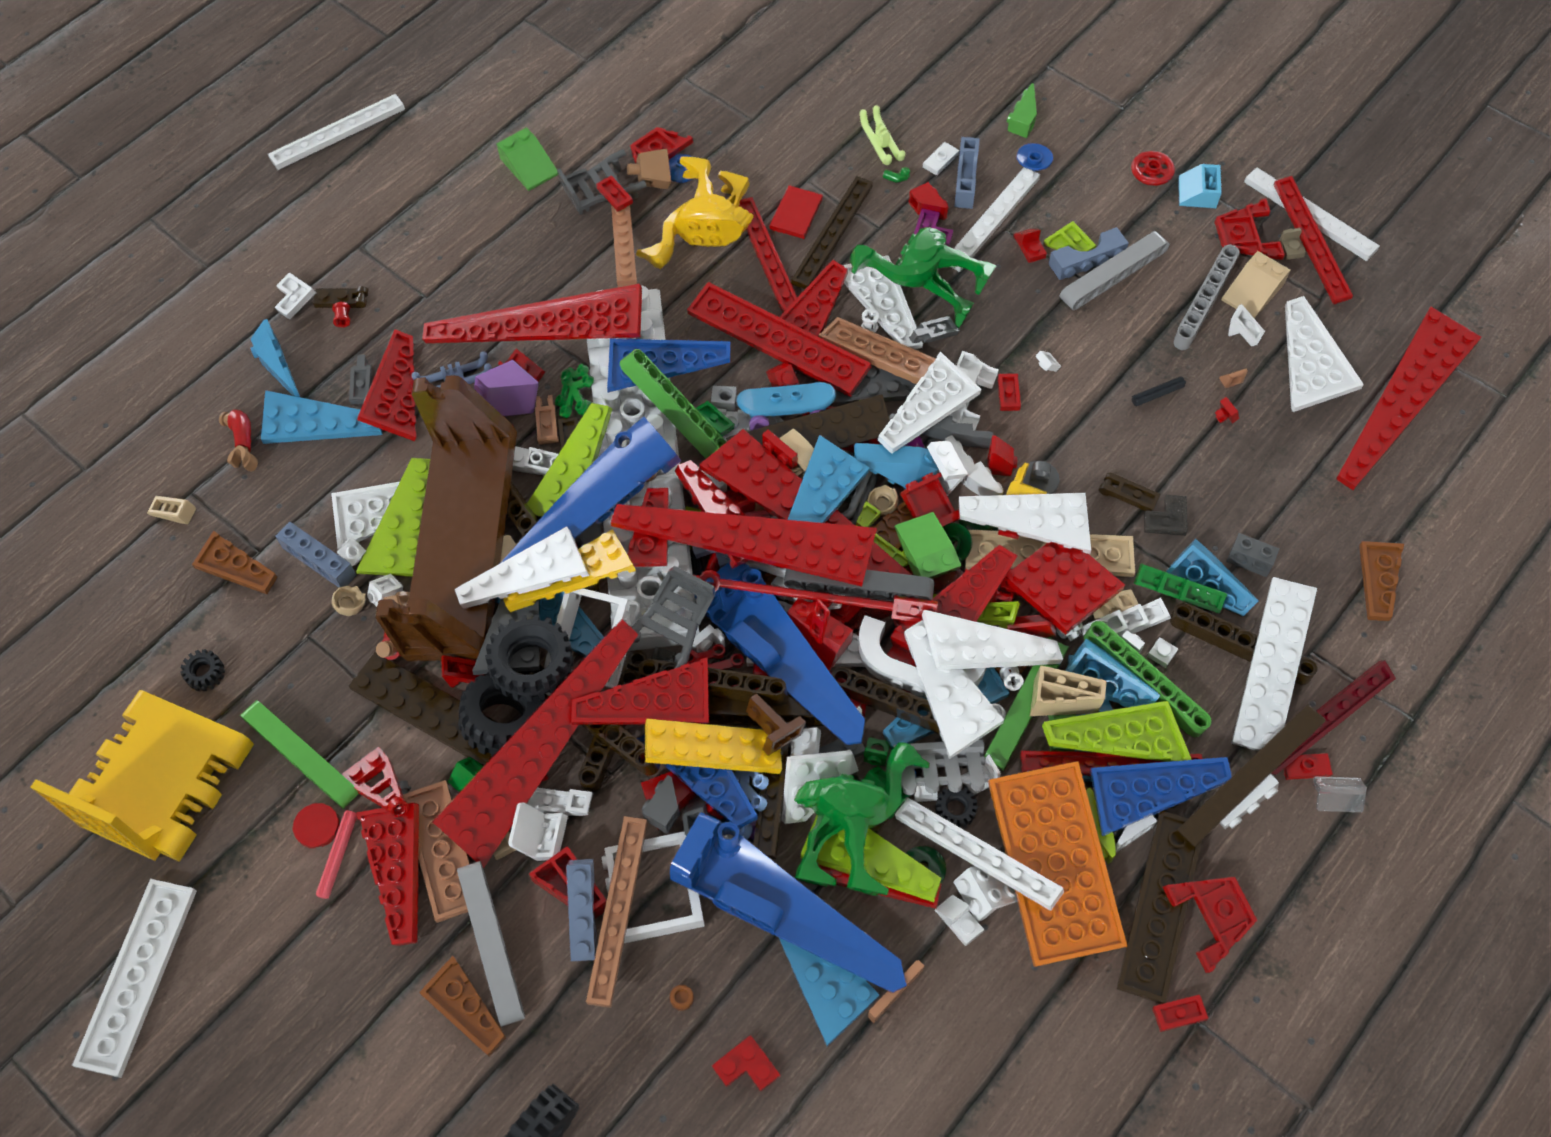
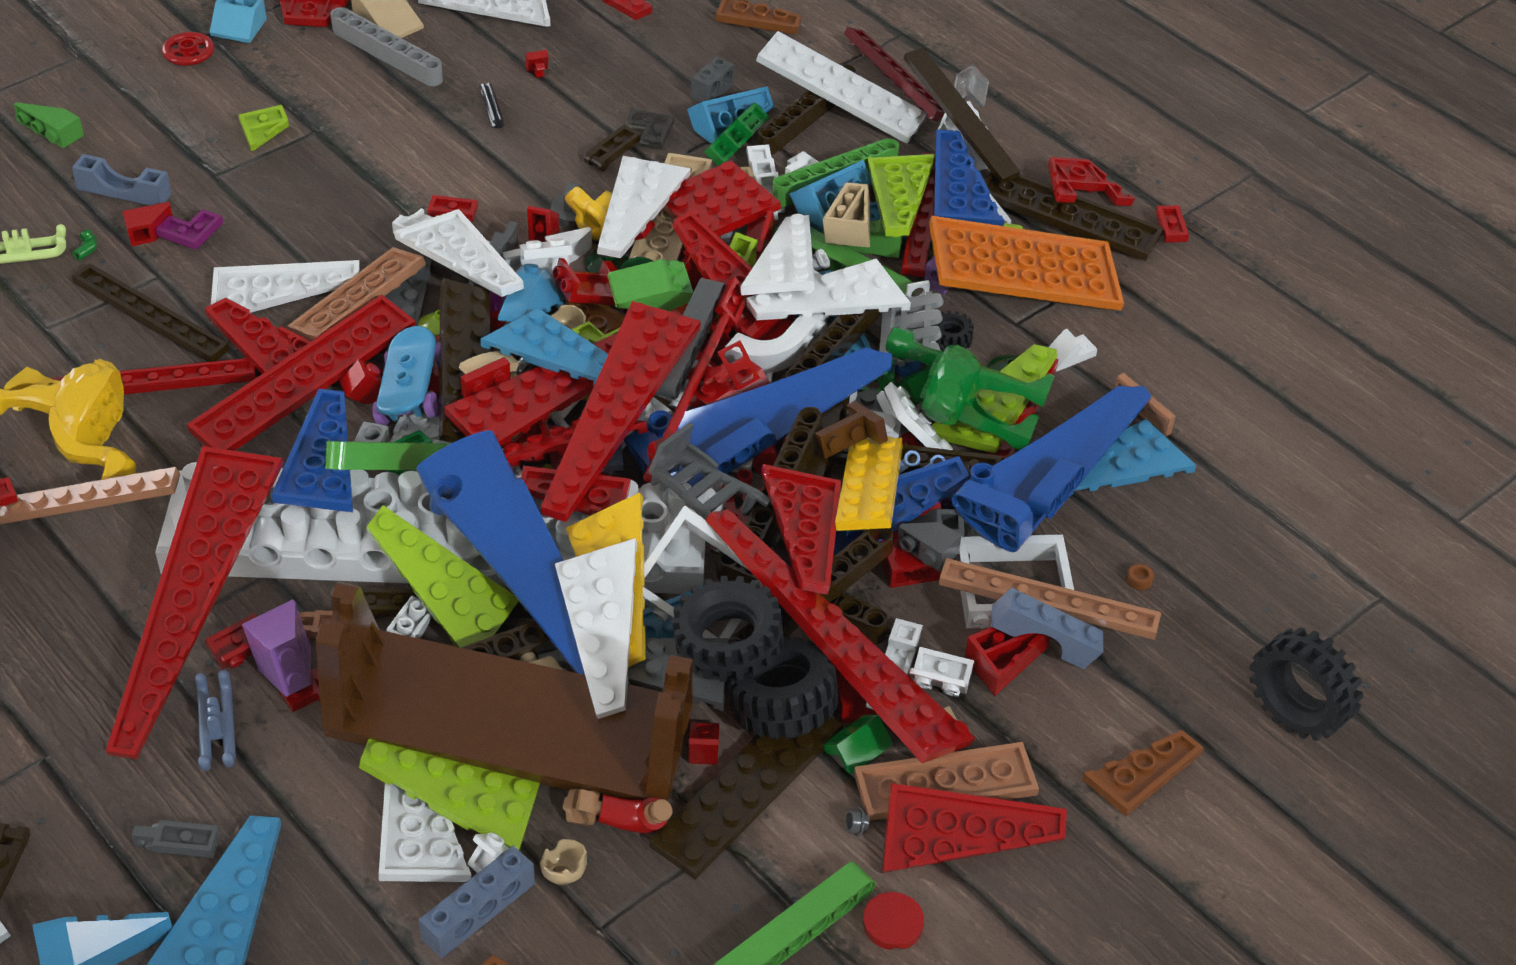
camera: 85 degrees left, 15 degrees down
coral axle [316,810,357,899] -> none
red bush [332,302,350,327] -> none
plate [342,747,409,817] -> none
red wing [357,329,416,441] -> none
white bracket [367,574,403,607] -> none
light grey beam [457,861,525,1027] -> none
green plant [555,364,594,418] -> none
red plate [712,1035,780,1092] -> none
red tile [770,186,823,239] -> none
green animal [850,227,996,329] -> none
white bush [861,309,879,333] -> none
white plate [895,798,1064,911] -> none
dark grey hinge [909,316,959,343] -> none
white plate [923,142,959,175] -> none
white plate [949,167,1040,272] -> none
white bracket [953,866,1018,922] -> none
red slope [1014,228,1047,263] -> none
blue dish [1017,143,1053,170] -> none
white plate [1036,350,1061,372] -> none
sand blue arch [1049,227,1128,280] -> none
light grey beam [1060,231,1170,310] -> none
nougat slope [1219,369,1248,388] -> none
white slope [1228,304,1265,346] -> none

